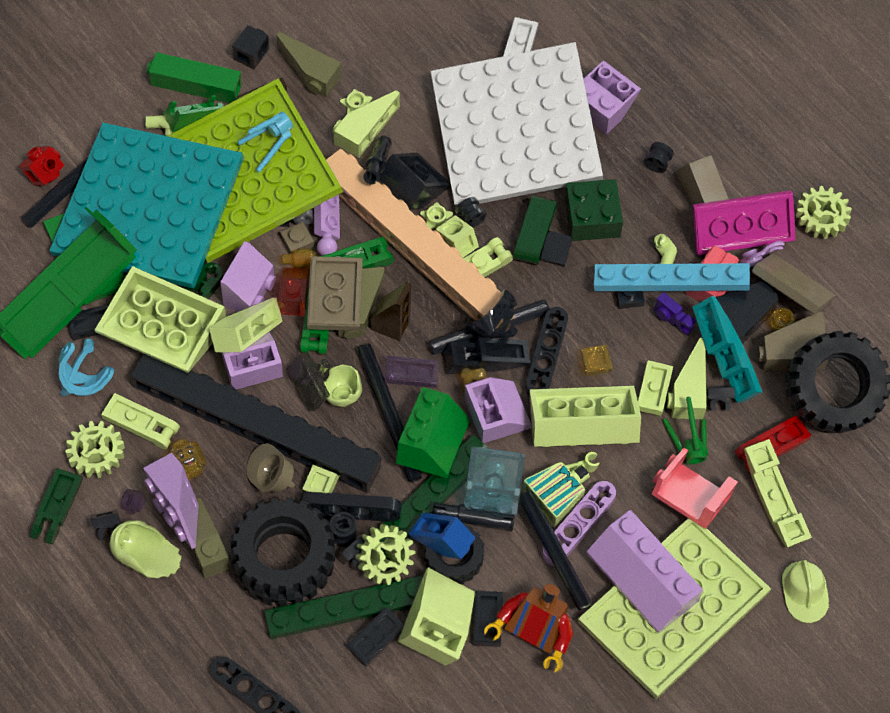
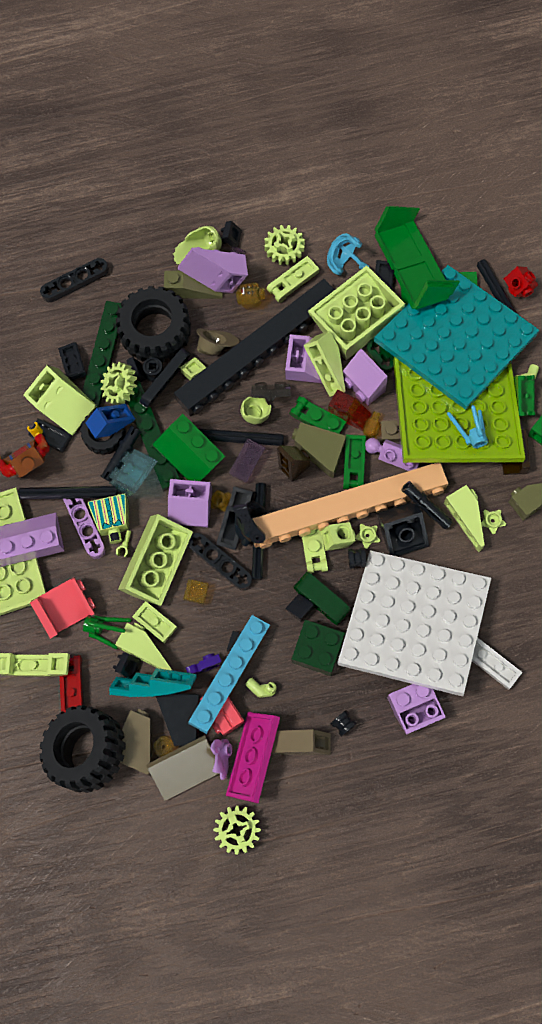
camera: 125 degrees right, 10 degrees up
dark green hinge [30,468,83,545] -> none
dark tan tile [307,256,363,331] -> none

